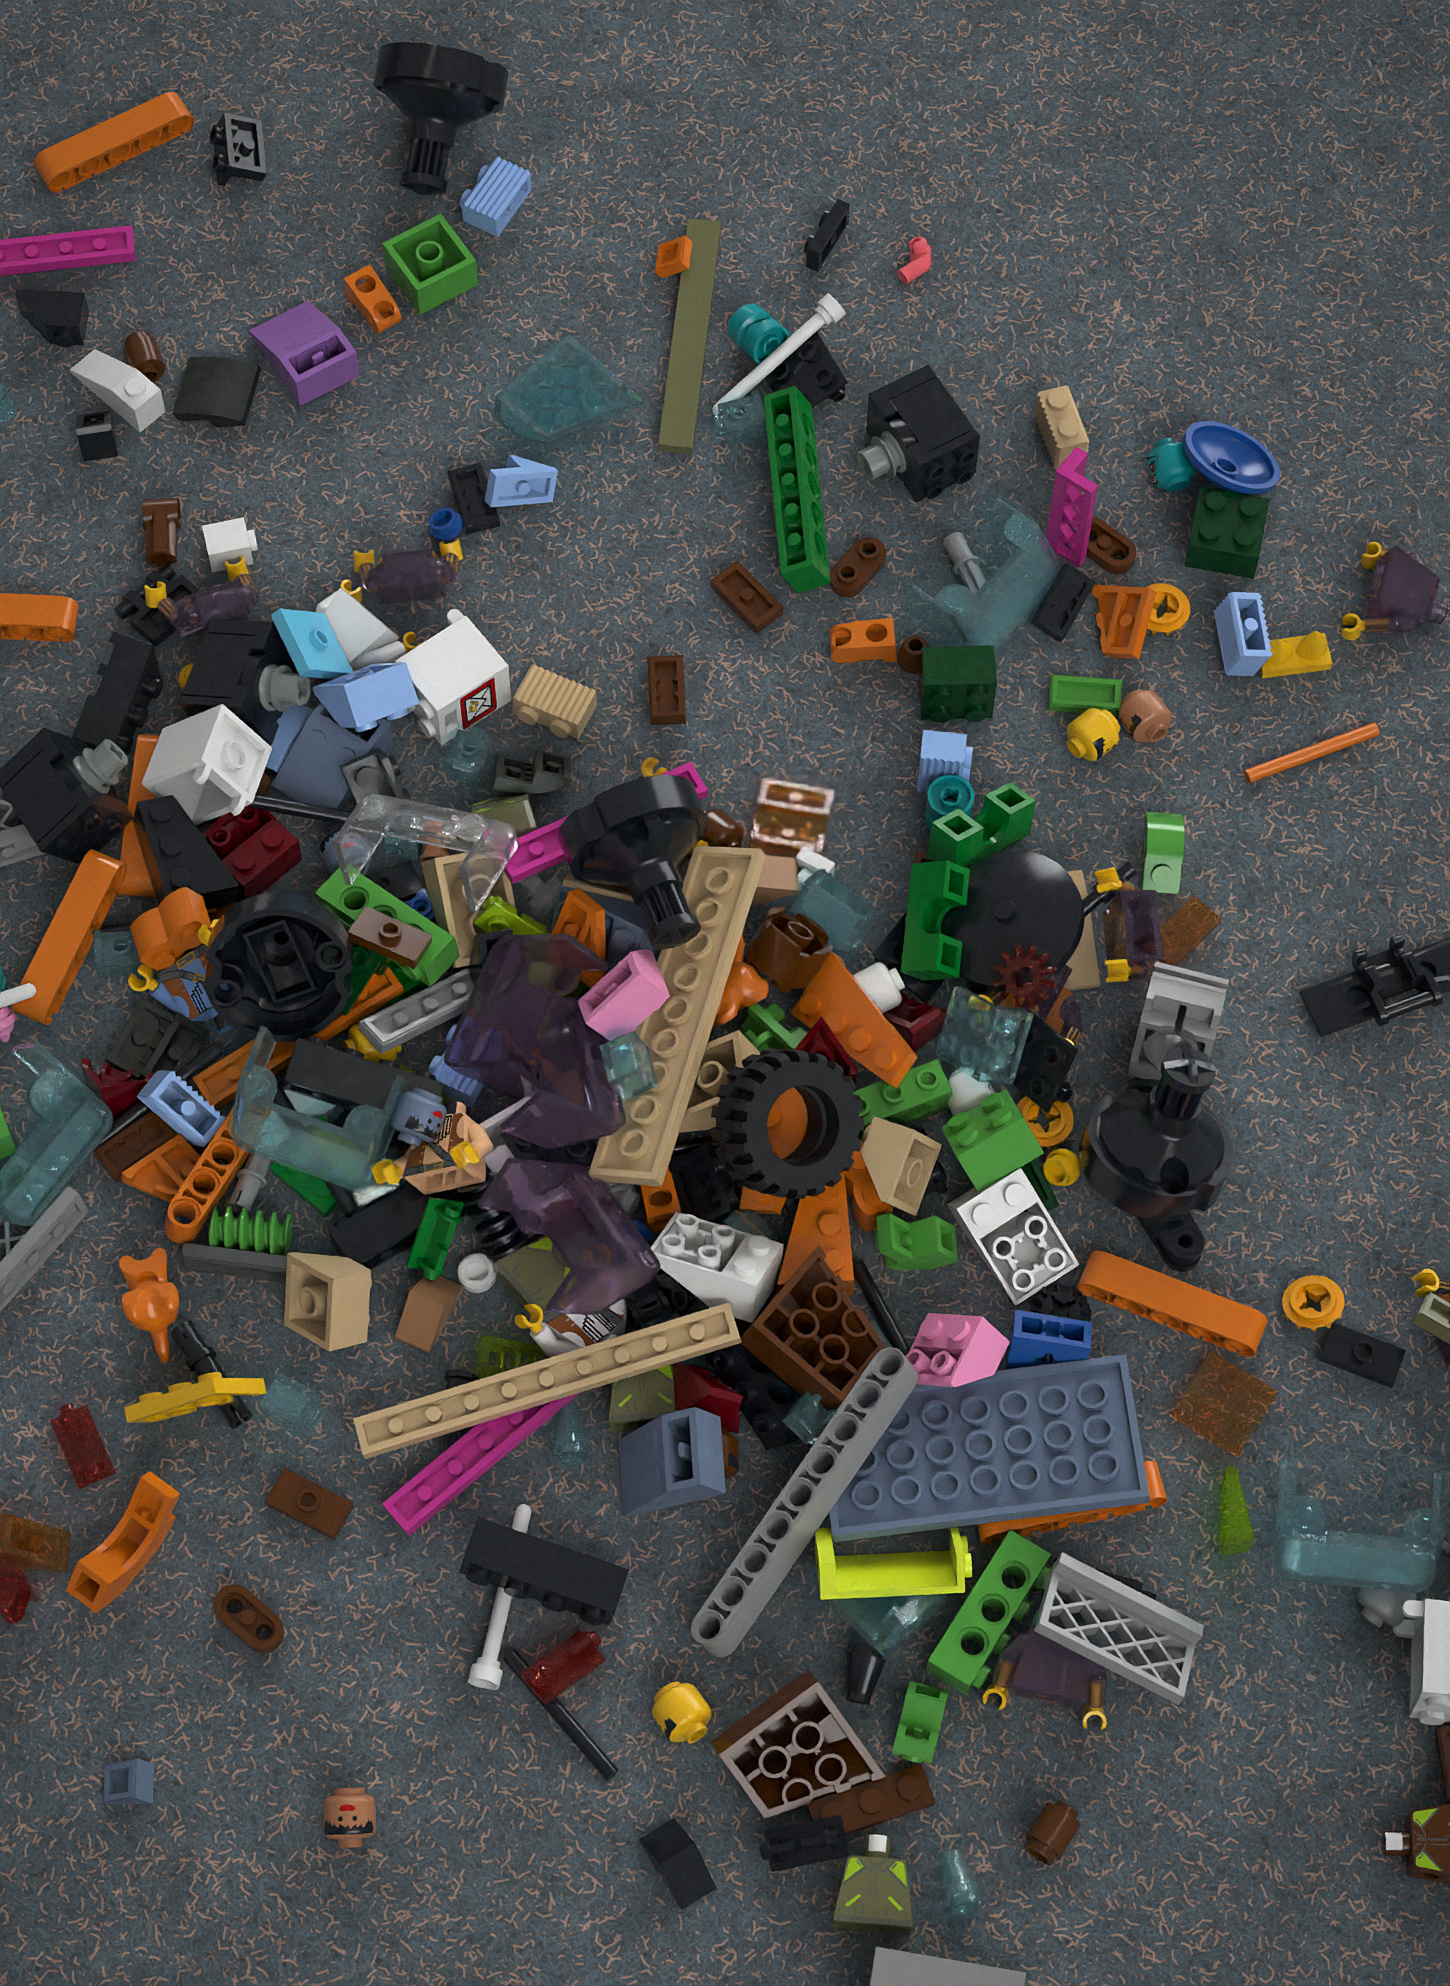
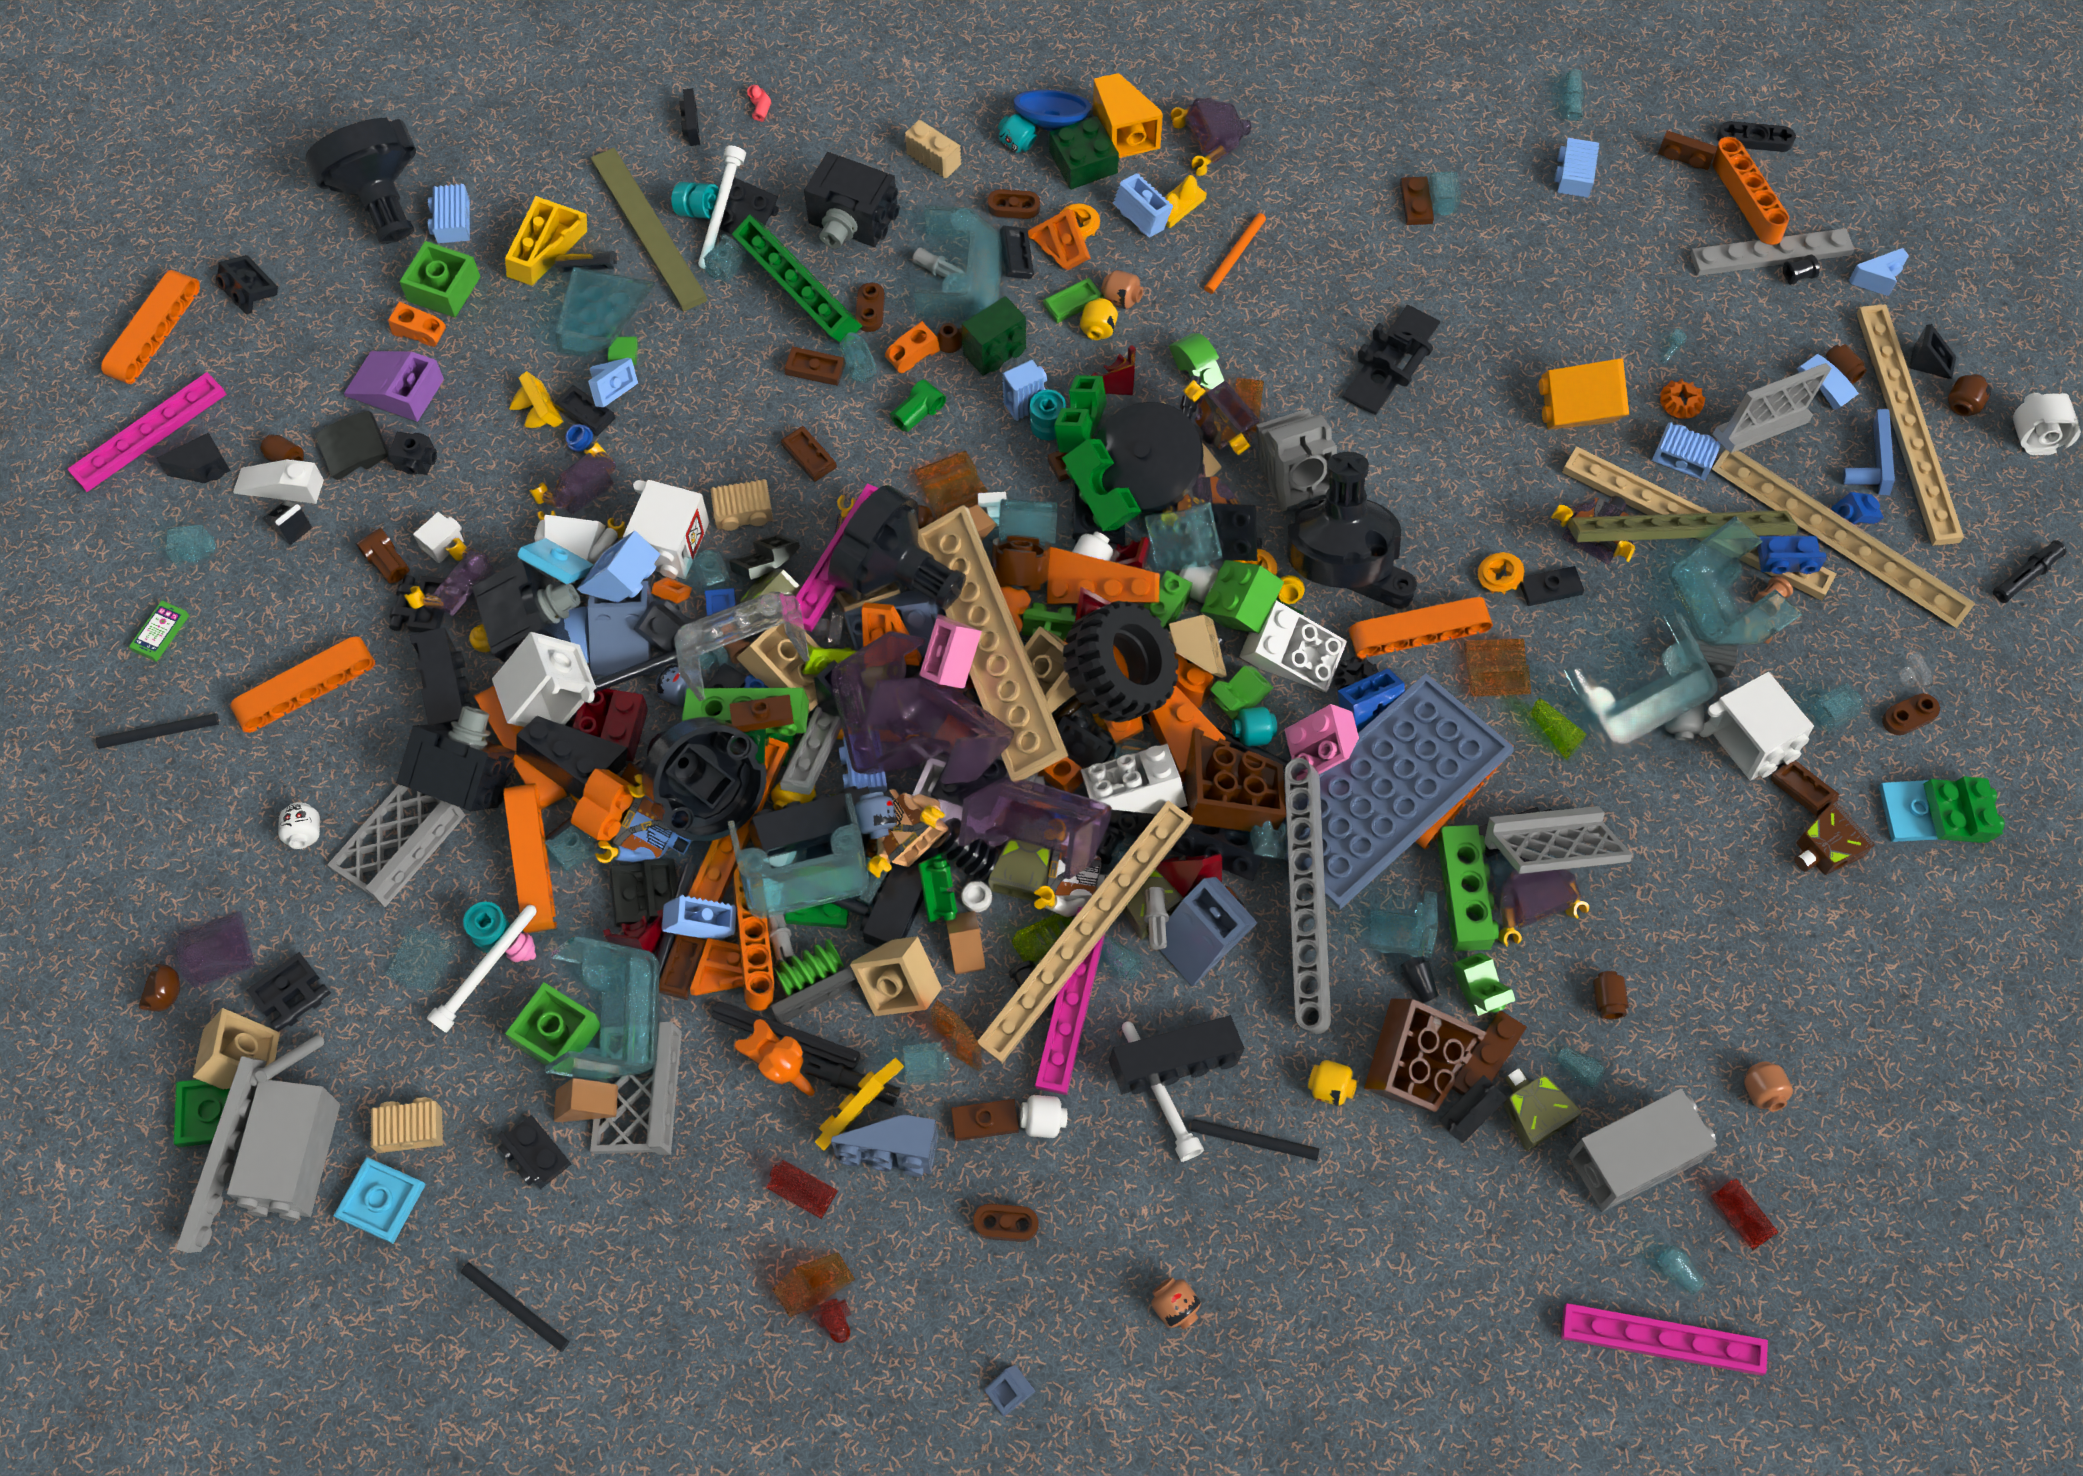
camera: 35 degrees left, 0 degrees up
orange arch [66,1471,181,1613] -> none
clear red hinge [519,1630,606,1705] -> none
clear light blue brick [600,1031,658,1100] -> none
black slope [639,1818,717,1910] -> none
orange tile [655,235,692,278] -> none
neon yellow panel [815,1527,972,1600] -> none
clear red gear [992,945,1057,1008] -> none
dark pink fence [1045,447,1098,568] -> none
none -> black brick [388,431,437,475]
none -> yellow wedge [505,196,587,286]
none -> yellow tile [509,371,564,428]
none -> black slope [555,251,617,273]
none -> bright green tile [608,337,638,365]
none -> orange plate [651,577,692,604]
none -> blue bracket [705,588,738,630]
none -> black axle [712,1002,860,1069]
none -> sand blue slope [831,1114,938,1177]
none -> clear light blue plate [840,333,877,383]
none -> green piece [890,379,946,432]
none -> clear orange slope [930,1000,982,1072]
none -> white head [1020,1095,1067,1138]
none -> dark red slope [1091,345,1136,395]
none -> light orange slope [1093,73,1163,158]
none -> light grey axle [1144,887,1169,950]
none -> teal head [1232,707,1277,746]

